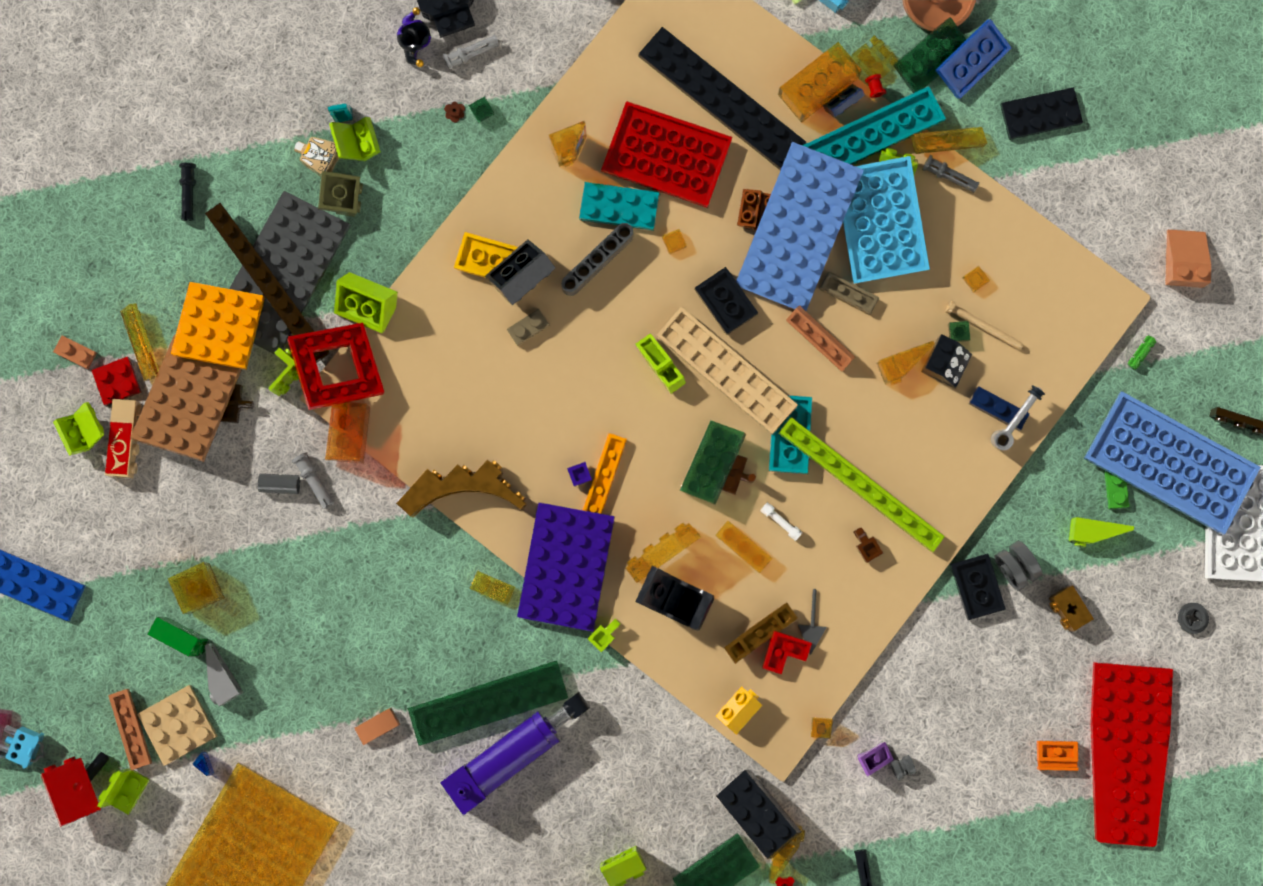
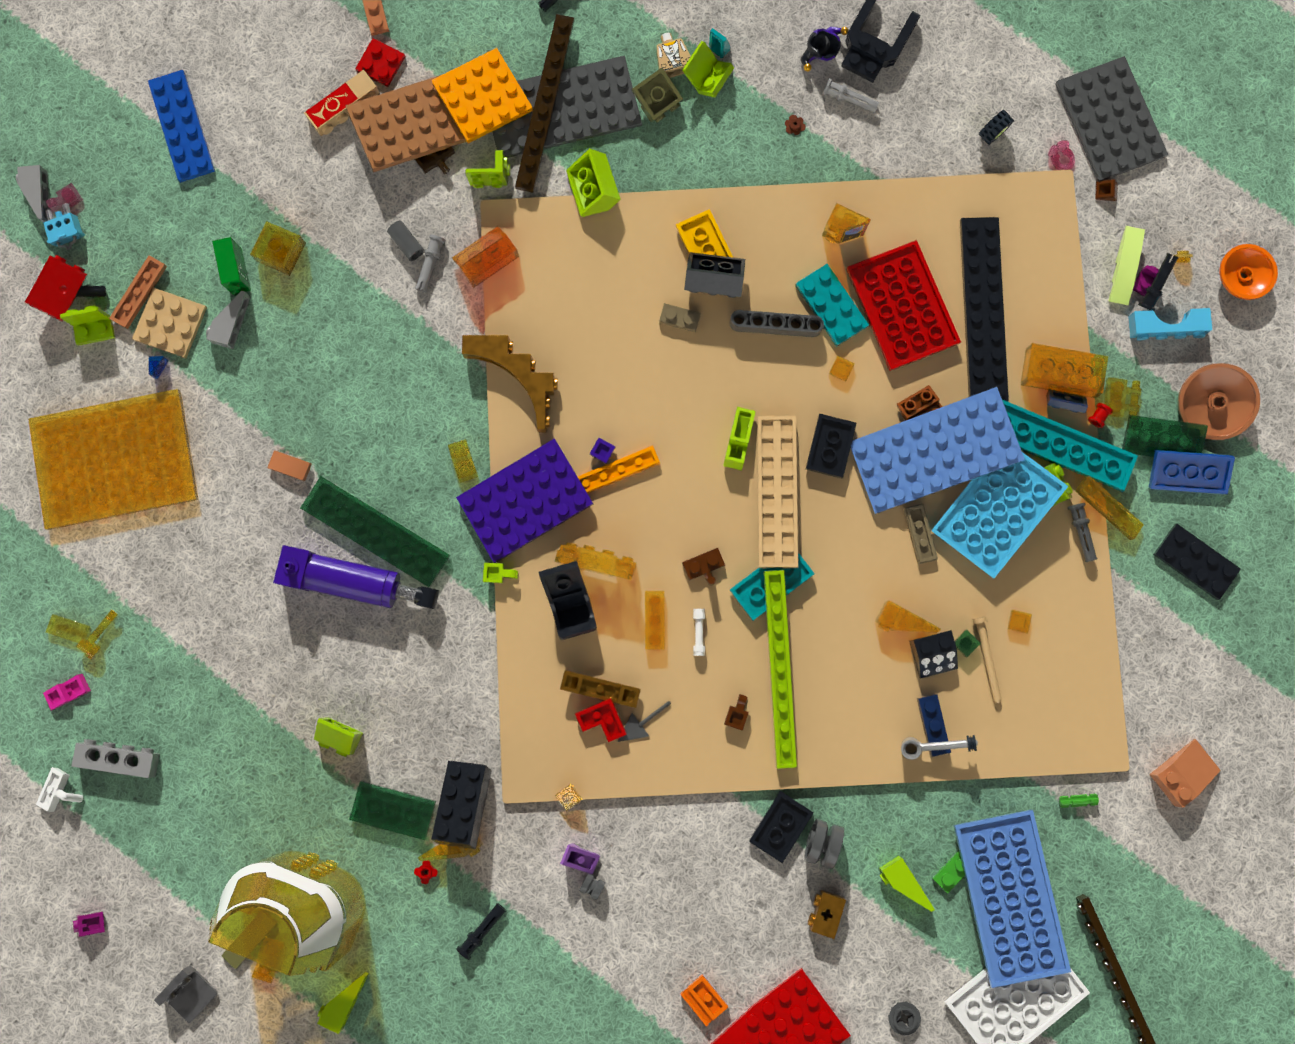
camera: 50 degrees right, 0 degrees up
lime bracket [53,402,104,456] -> none
clear yellow plate [120,303,159,381] -> none
red plate [287,322,385,410] -> none
clear green plate [468,96,494,123] -> none
clear green plate [680,421,746,505] -> none
yellow brick [716,686,762,735] -> none
nougat plate [786,305,855,372] -> none

